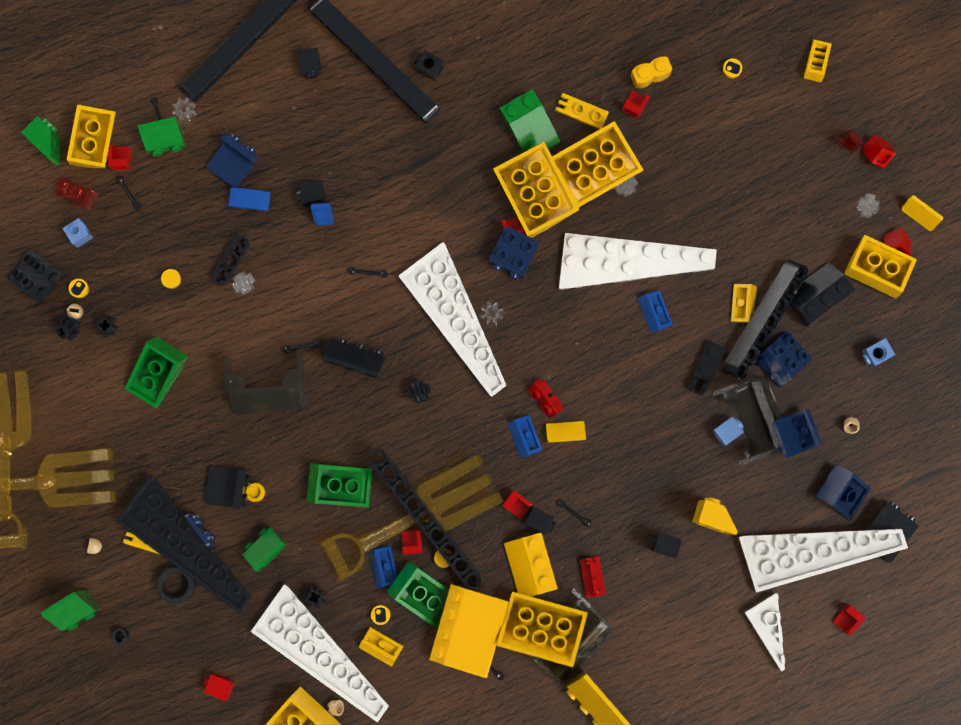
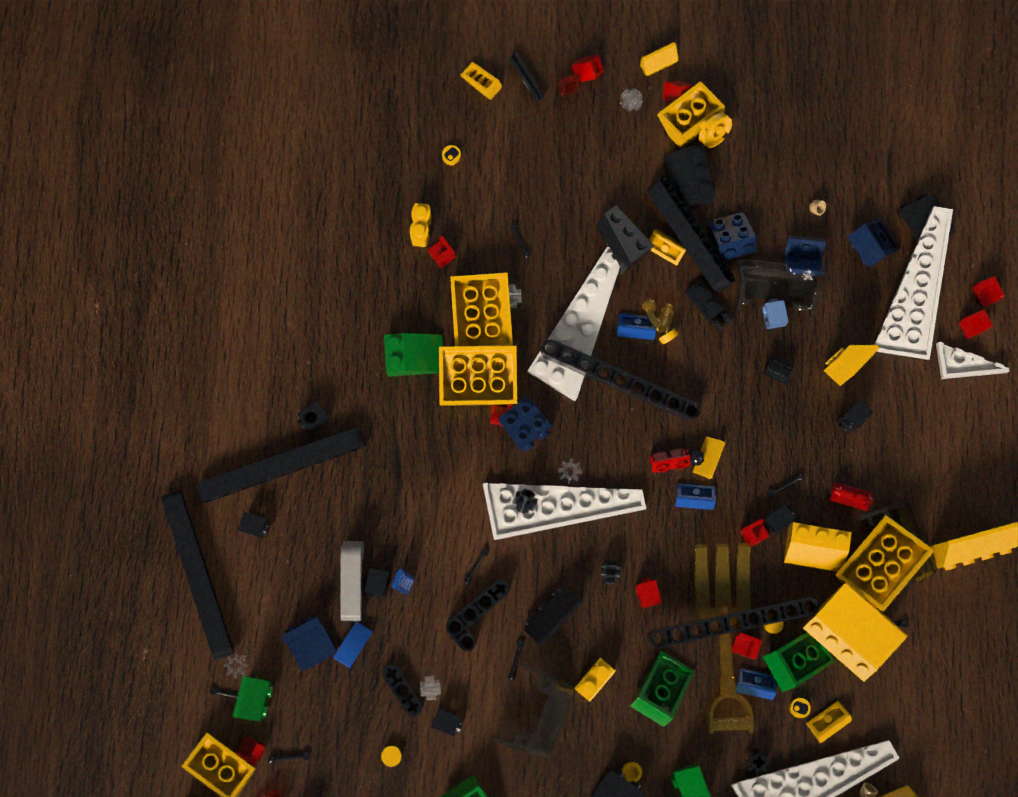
camera: 70 degrees left, 5 degrees down
yellow hinge [554,93,609,130] -> none
medium blue brick [862,338,895,368] -> none
none -> light grey beam [341,541,364,621]
none -> black brick [431,708,463,736]
none -> black beam [446,580,509,652]
none -> black axle [509,53,544,102]
none -> black hinge [510,224,530,259]
none -> black gear [512,489,538,513]
none -> black beam [540,339,701,421]
none -> yellow brick [574,658,615,702]
none -> black wedge [596,205,654,275]
none -> red brick [635,578,662,609]
none -> clear yellow plant [642,299,674,333]
none -> yellow tile [659,328,678,344]
none -> black hinge [689,451,705,466]
none -> yellow plate [698,111,732,148]
none -> black piece [763,356,794,385]
none -> red panel [959,309,993,339]

